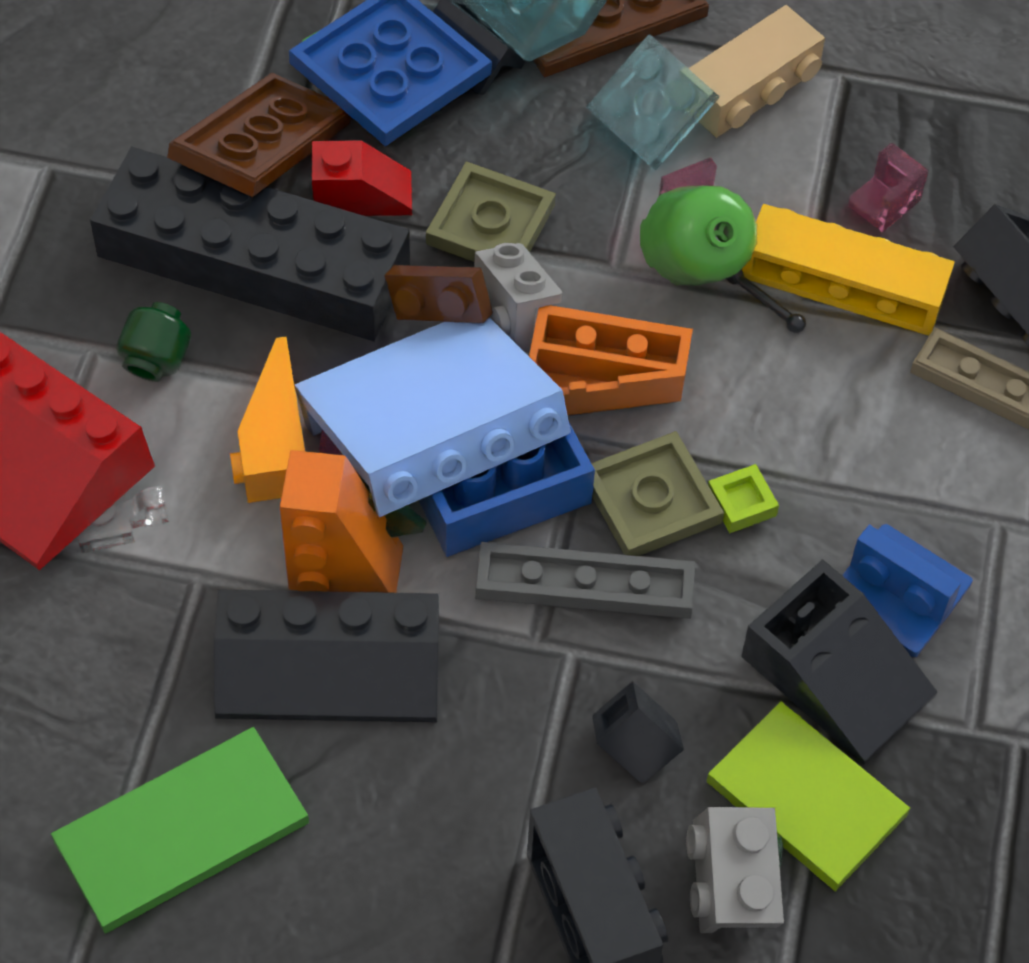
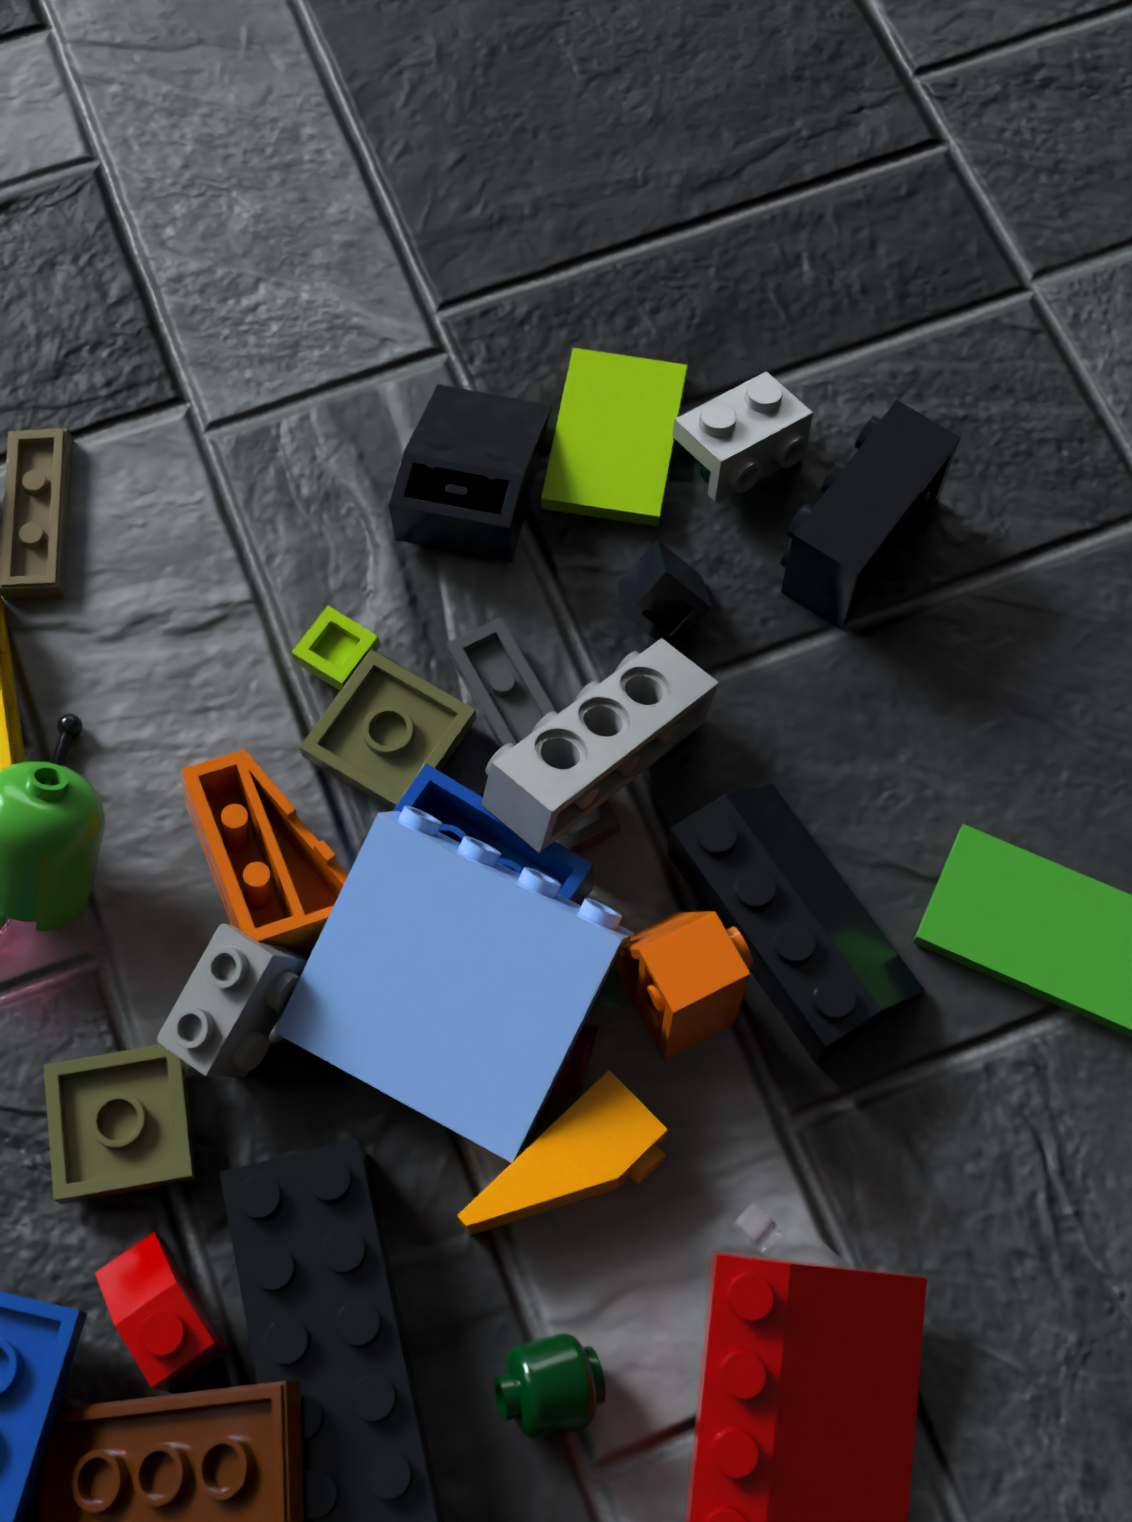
camera: 120 degrees left, 10 degrees up
reddish brown plate [384,265,493,323] -> none
blue bracket [842,524,973,657] -> none
none -> light grey brick [481,638,719,853]

